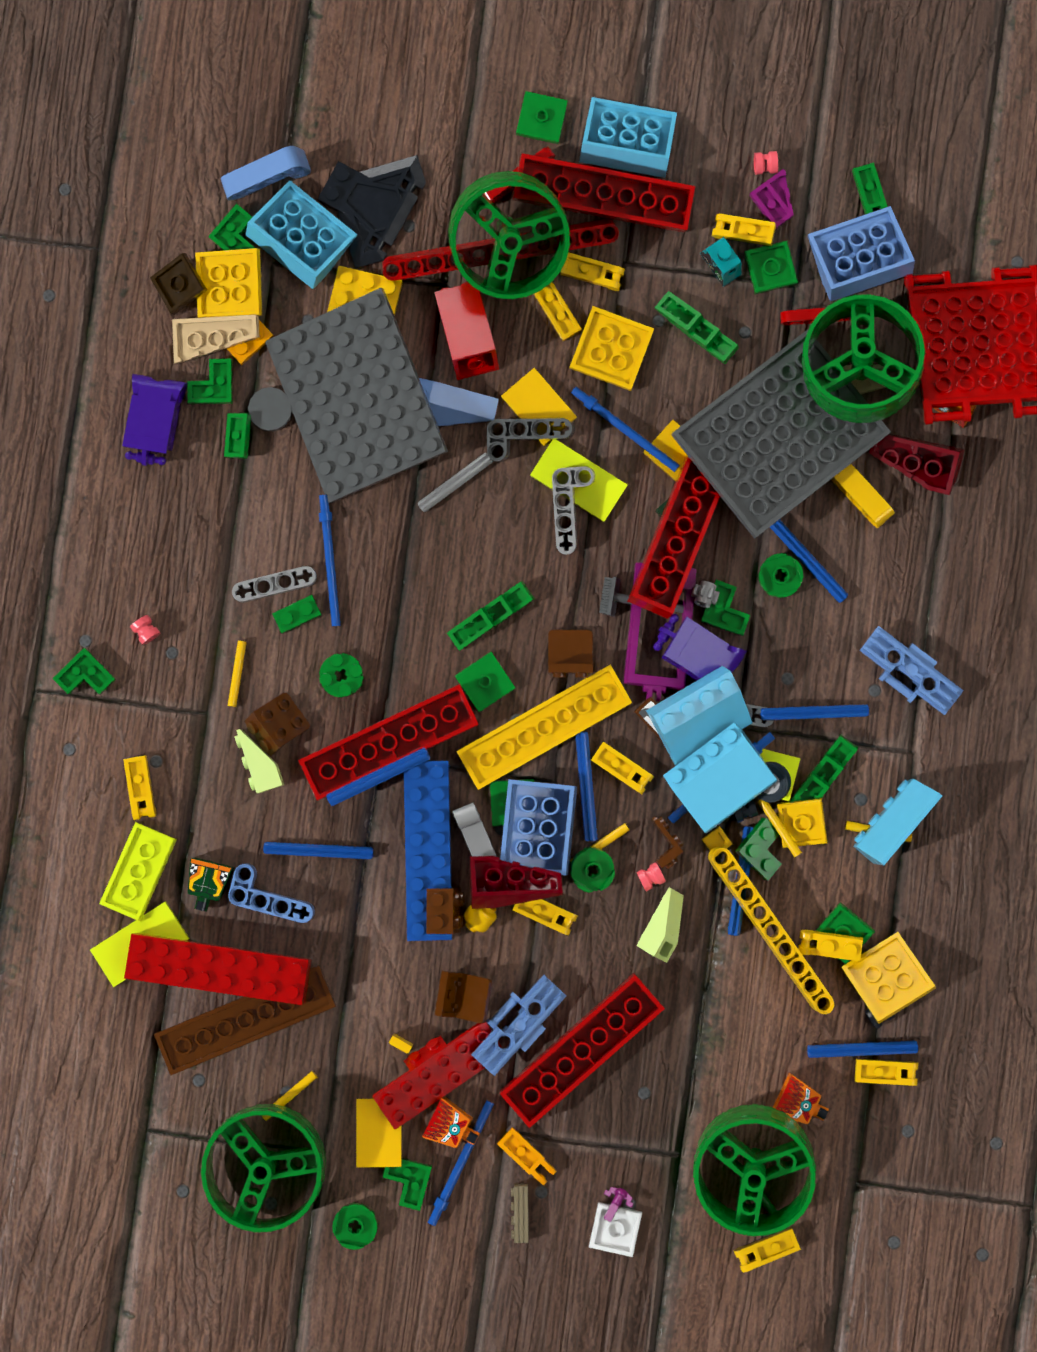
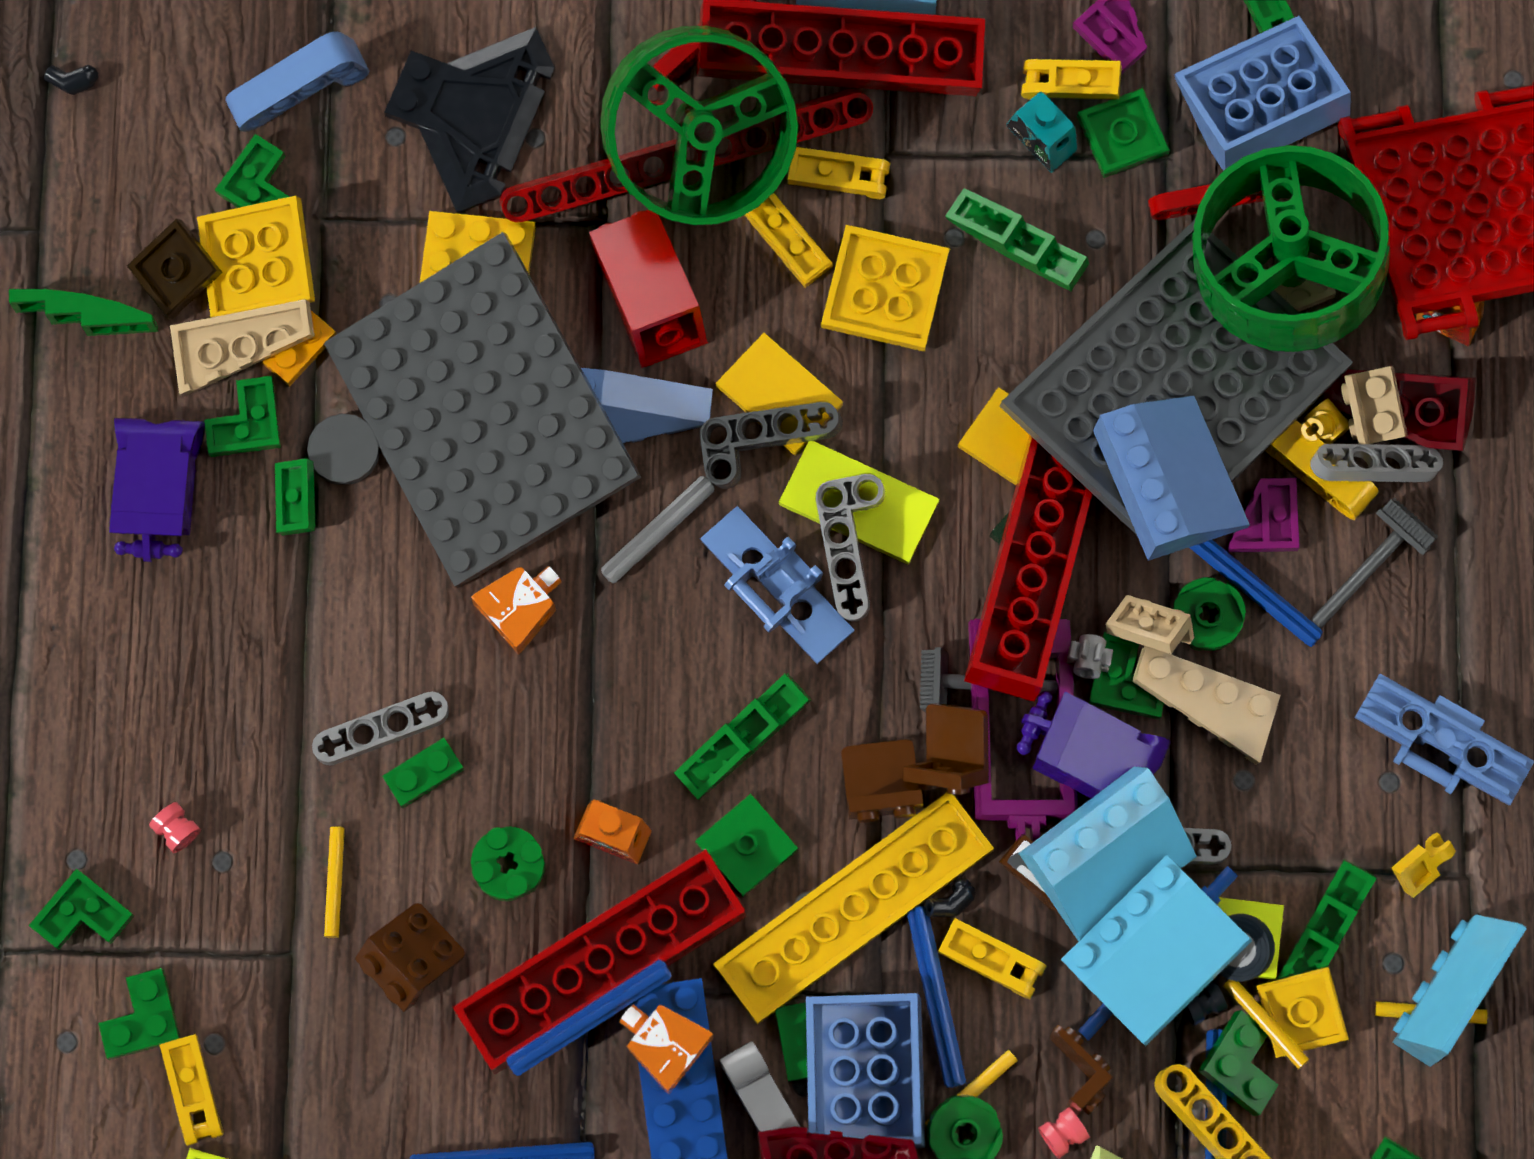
camera: 10 degrees left, 10 degrees down
yellowish green slope [235,729,285,794] -> none
medium azure slope [246,180,357,289] -> none
blue bar [319,495,341,627] -> none
blue bar [571,386,680,472] -> none
yellow tile [701,826,733,857] -> none
blue axle [760,705,869,720] -> none
none -> green slope [9,289,158,336]
none -> black arm [44,65,98,95]
none -> green plate [98,968,180,1060]
none -> orange torso [471,566,562,655]
none -> orange torso [574,799,652,865]
none -> orange torso [619,1004,714,1094]
none -> medium blue piece [700,506,855,664]
none -> reddish brown bracket [903,703,989,794]
none -> black arm [925,878,975,917]
none -> medium blue slope [1093,396,1250,561]
none -> tan bracket [1106,595,1194,654]
none -> tan wing [1132,646,1281,765]
none -> magenta wing [1228,478,1299,552]
none -> yellow pin [1301,398,1349,444]
none -> light grey beam [1310,444,1443,482]
none -> dark grey piece [1310,497,1439,629]
none -> tan bracket [1341,366,1408,444]
none -> yellow plate [1392,833,1456,898]

